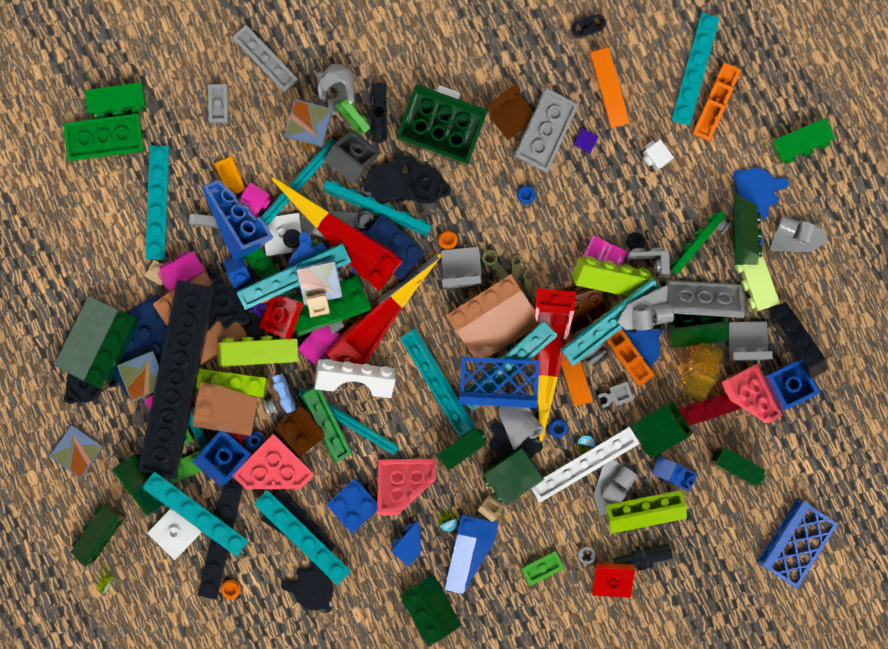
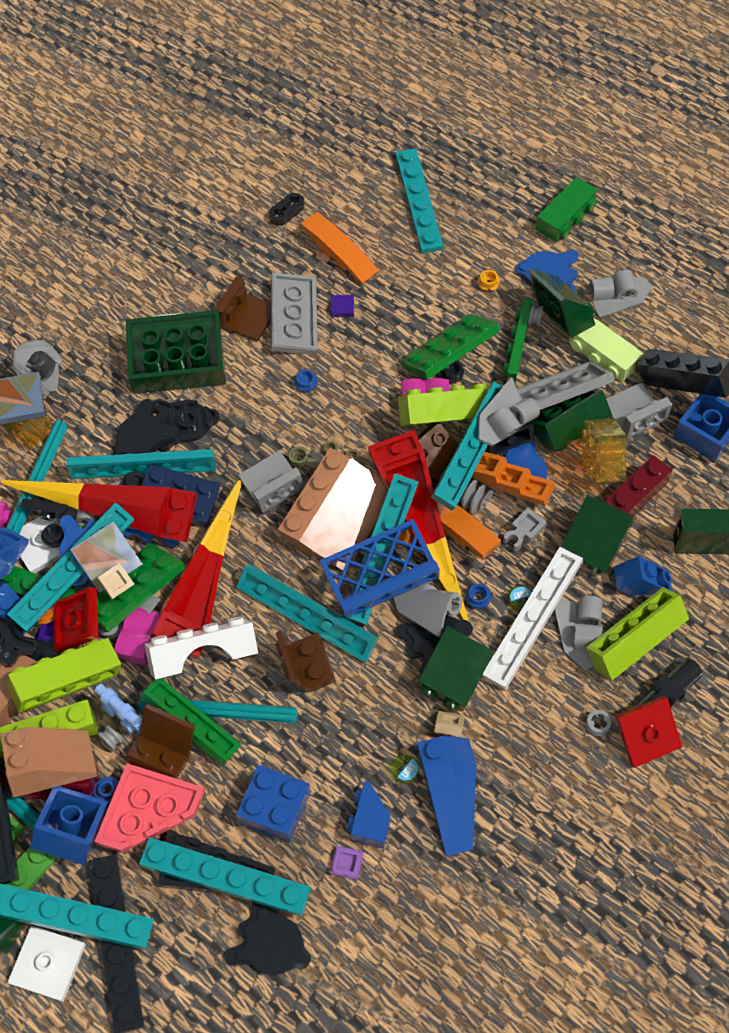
camera: 20 degrees left, 25 degrees down
orange plate [221,580,241,599] -> none
dark grey slope [324,130,381,184] -> none
bright green plate [334,99,370,134] -> none
black piece [370,83,387,143] -> none
coral plate [377,459,436,516] -> none
dark green slope [399,575,461,647] -> none
dark green brick [437,428,488,471] -> none
orange plate [438,230,457,250] -> none
bright green plate [521,551,565,586] -> none
light grey bracket [626,248,670,278] -> none
white brick [643,139,674,172] -> none
orange slope [692,62,741,141] -> none
coral plate [722,363,782,424] -> none
none -> black plate [20,498,77,521]
none -> reddish brown bracket [275,630,336,693]
none -> medium lavender tile [330,846,364,881]
none -> green plate [400,314,500,379]
none -> light orange plate [478,270,500,291]

